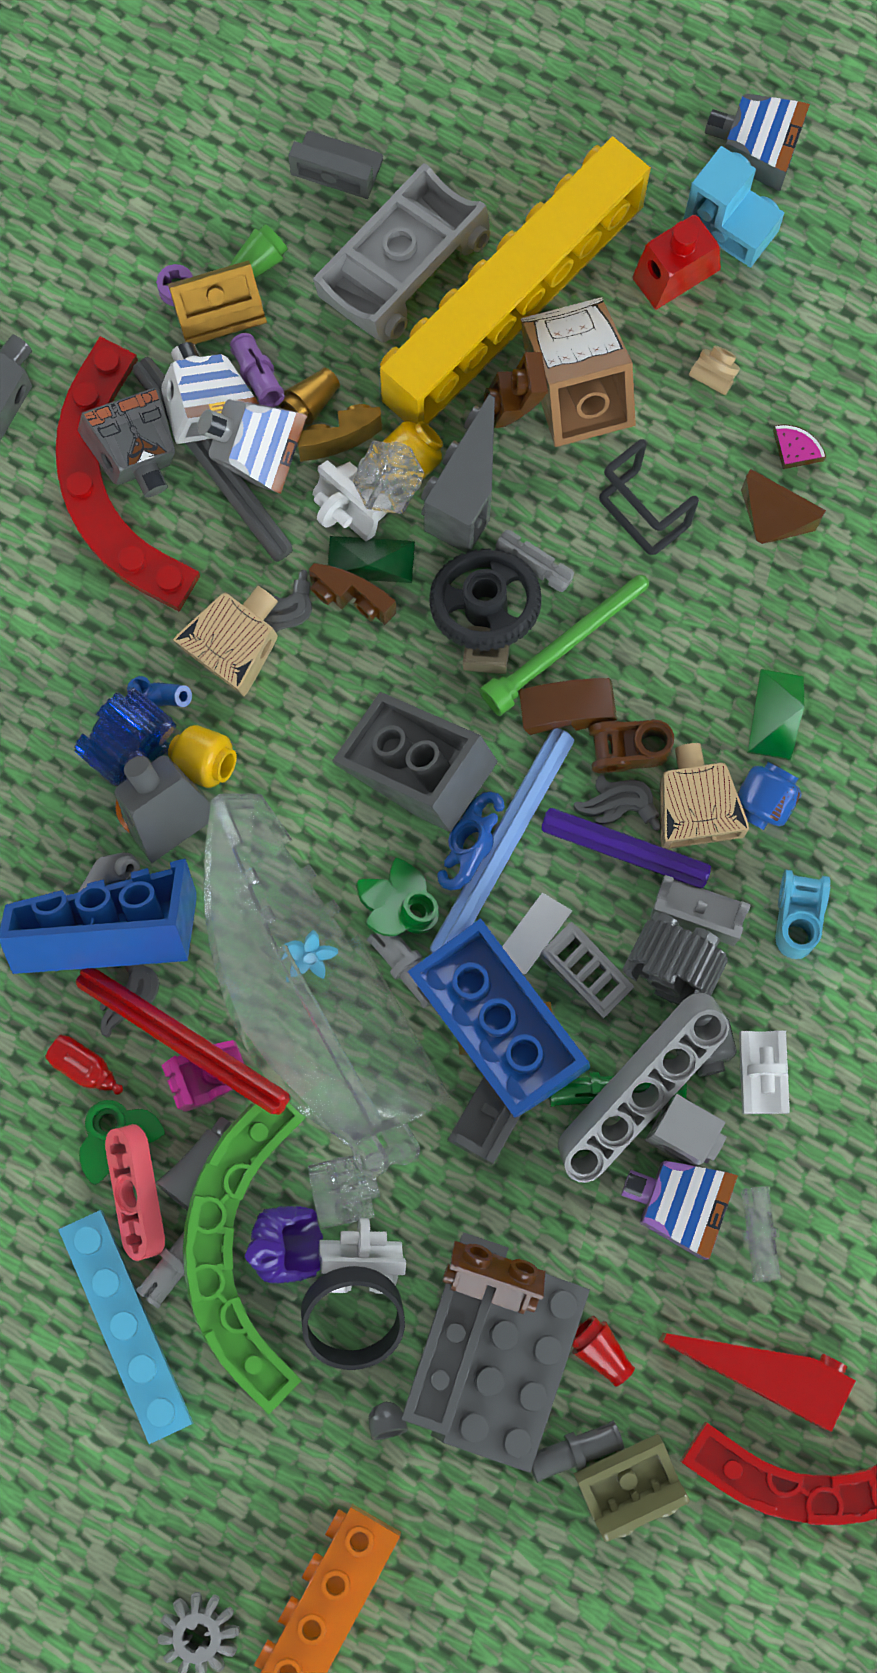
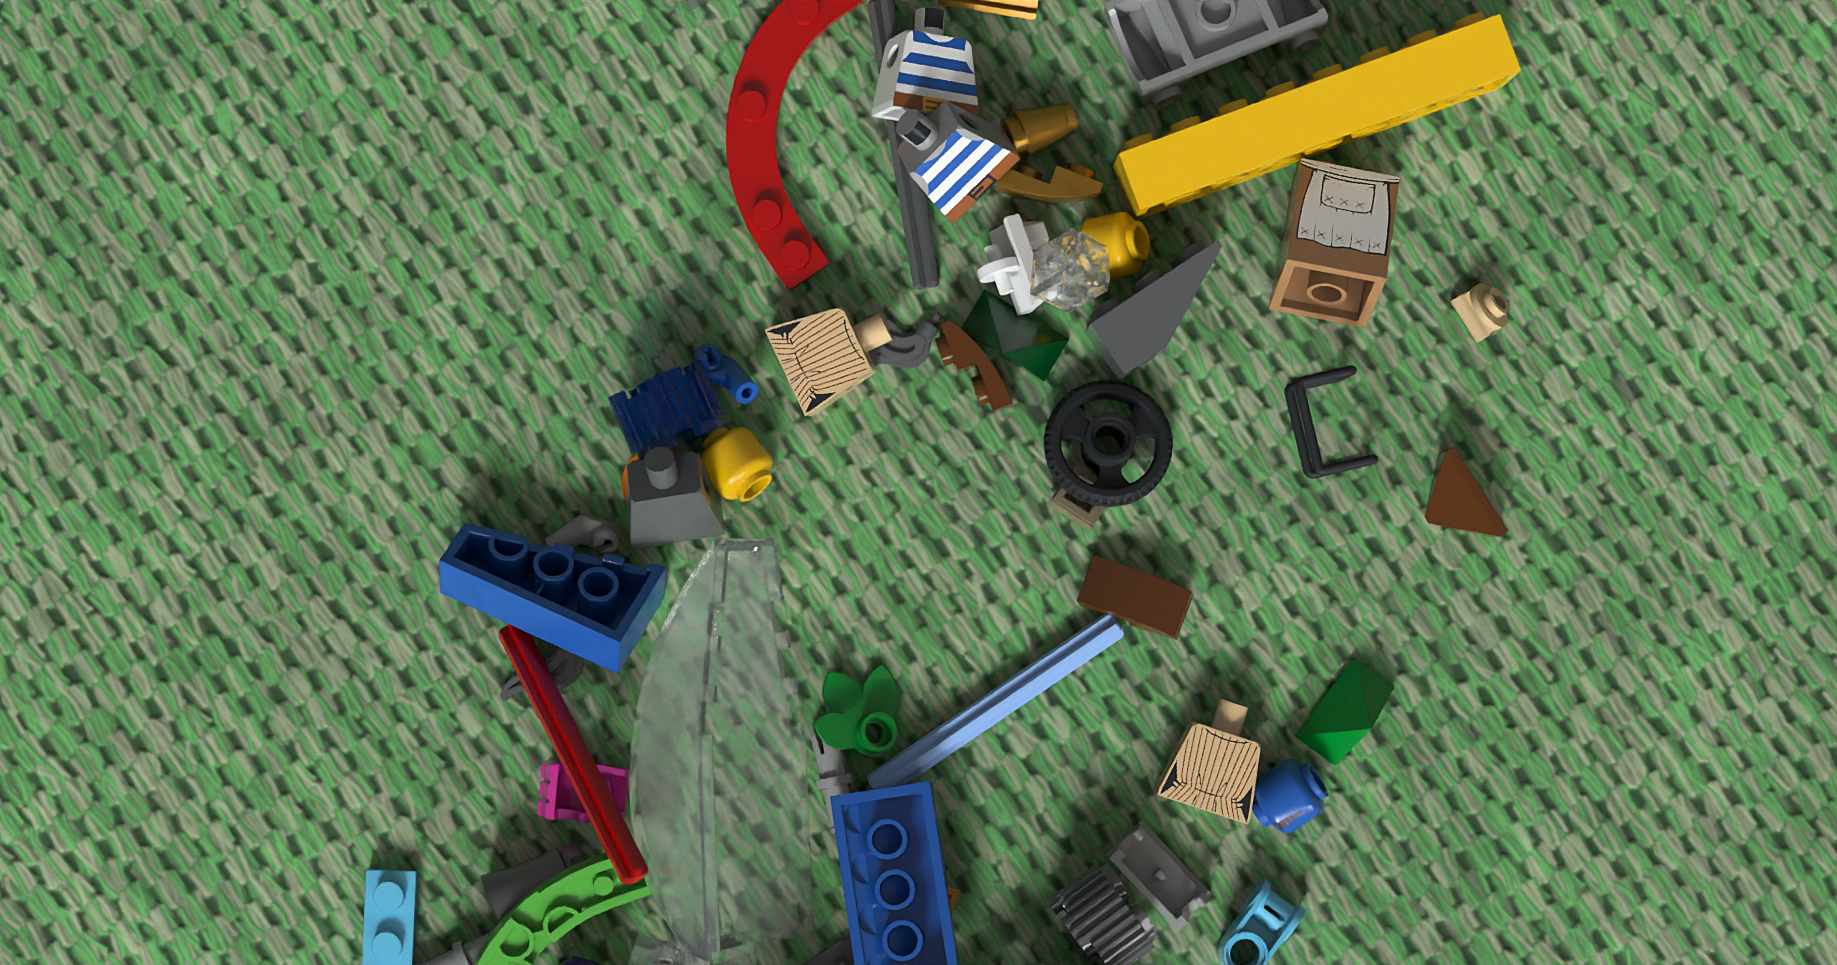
camera: 30 degrees right, 10 degrees up
red piece [45,1034,123,1095] -> none
torso [78,387,175,498] -> none
green plate [79,1100,165,1185] -> none
coral beam [105,1124,165,1261] -> none
medium lavender pin [230,333,285,407] -> none
medium azure plant [284,929,338,979] -> none
dark grey slope [332,692,498,832] -> none
blue piece [437,791,505,891] -> none
bright green piece [479,575,649,716] -> none
reddish brown slope [484,352,548,428] -> none
light grey axle [495,530,574,592] -> none
white sticker [502,892,573,974] -> none
light grey slope [539,921,634,1019] -> none
dark purple axle [541,808,711,889] -> none
dark grey piece [573,775,661,831] -> none
reddish brown piece [588,719,674,773] -> none
red torso [632,215,721,310] -> none
medium azure brick [684,146,784,268] -> none
torso [705,94,810,191] -> none
dark pink tile [773,424,826,469] -> none

